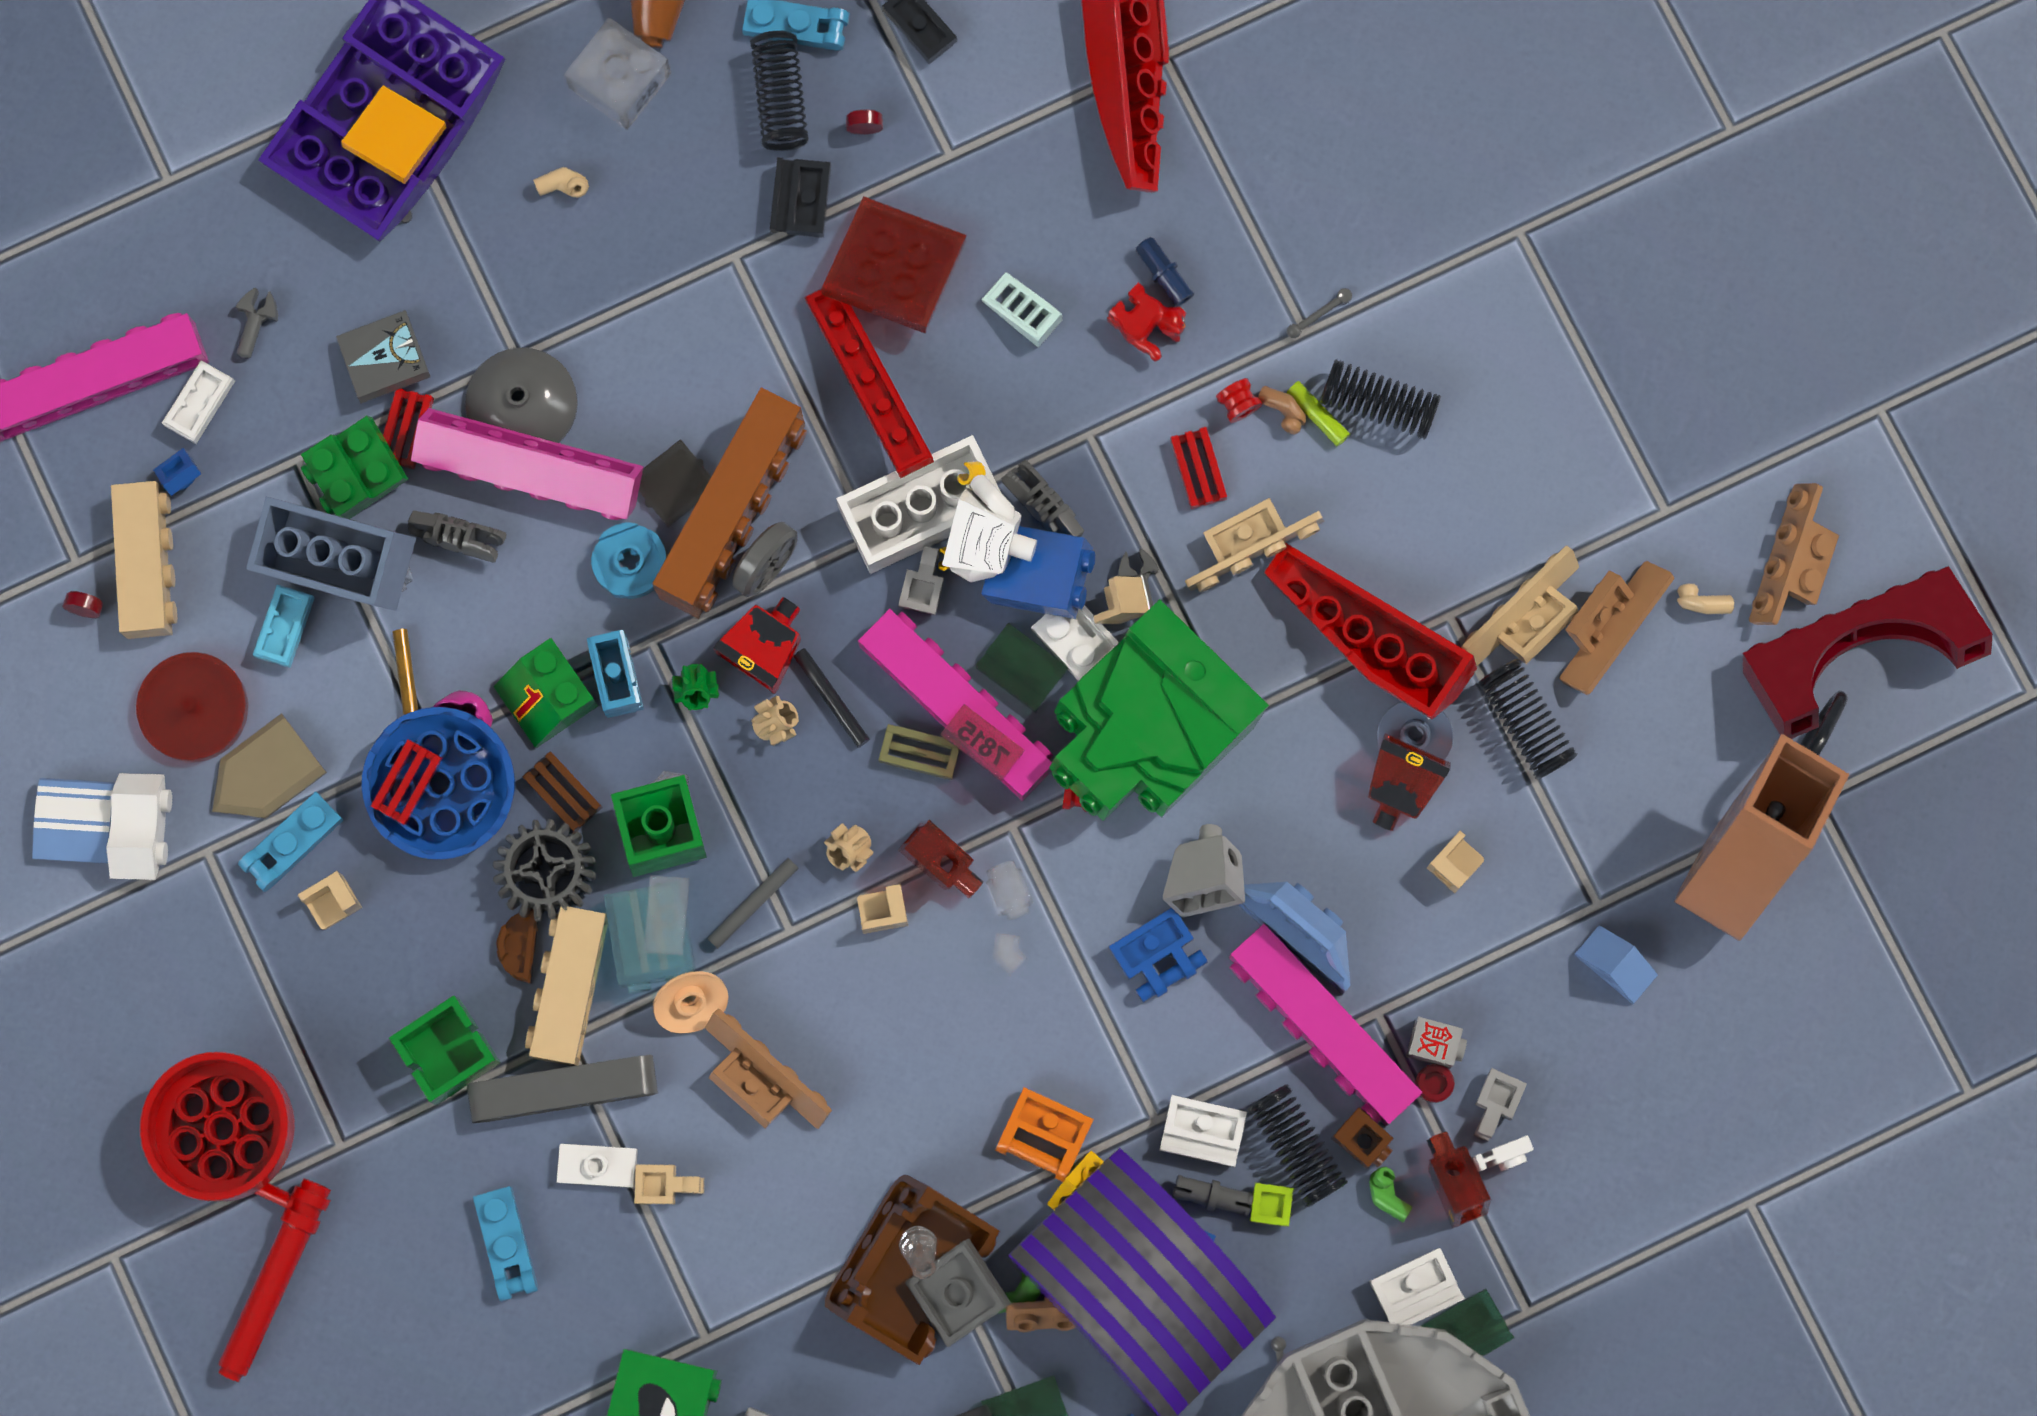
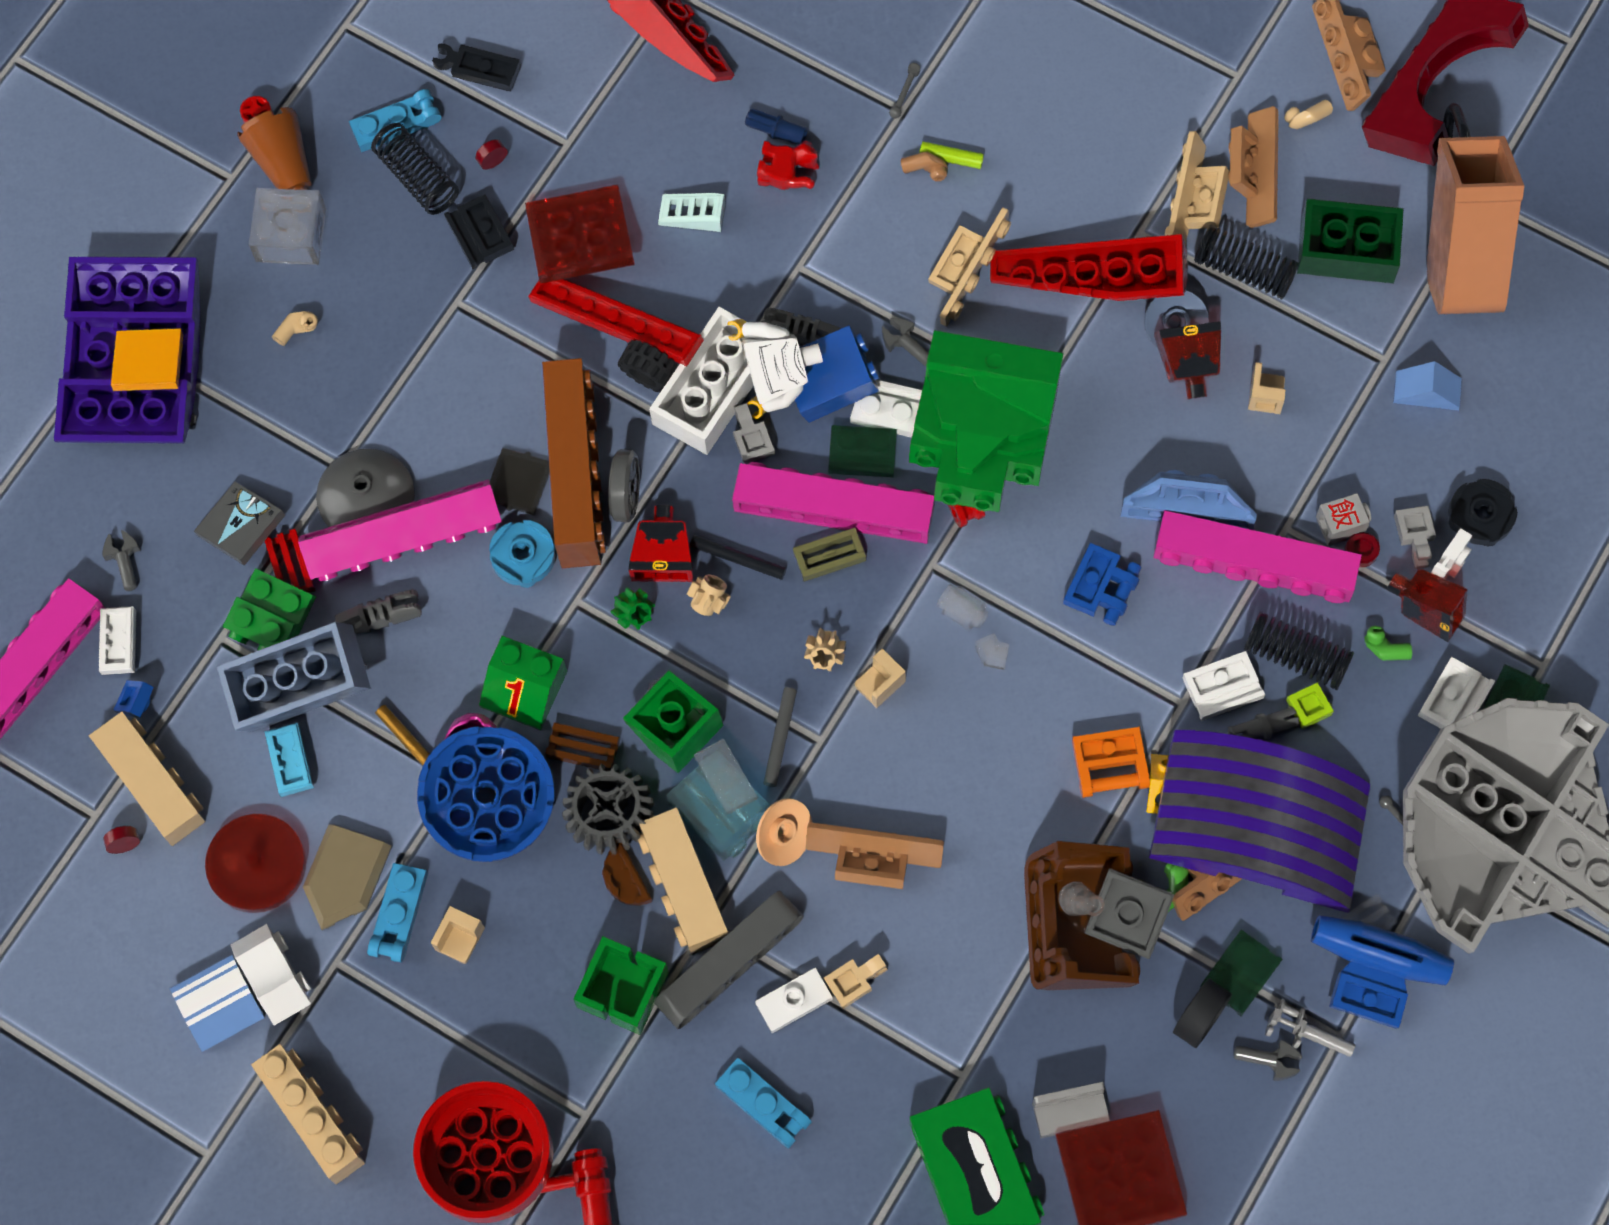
camera: 30 degrees left, 10 degrees down
red tile [371,739,443,825] -> none
dark azure brick [587,630,644,718] -> none
clear red torso [898,820,984,898] -> none
clear pink tile [941,704,1025,781] -> none
tan panel [1093,576,1149,624] -> none
light grey torso [1163,824,1245,918] -> none
red tile [1170,427,1227,509] -> none
red wheel [1216,378,1262,423] -> none
black piece [1320,359,1441,440] -> none
reddish brown brick [1331,1108,1394,1169] -> none
none -> tan brick [251,1044,365,1185]
none -> black tyre [617,340,678,392]
none -> dark green brick [1297,199,1404,284]
none -> black plate [1448,479,1518,547]

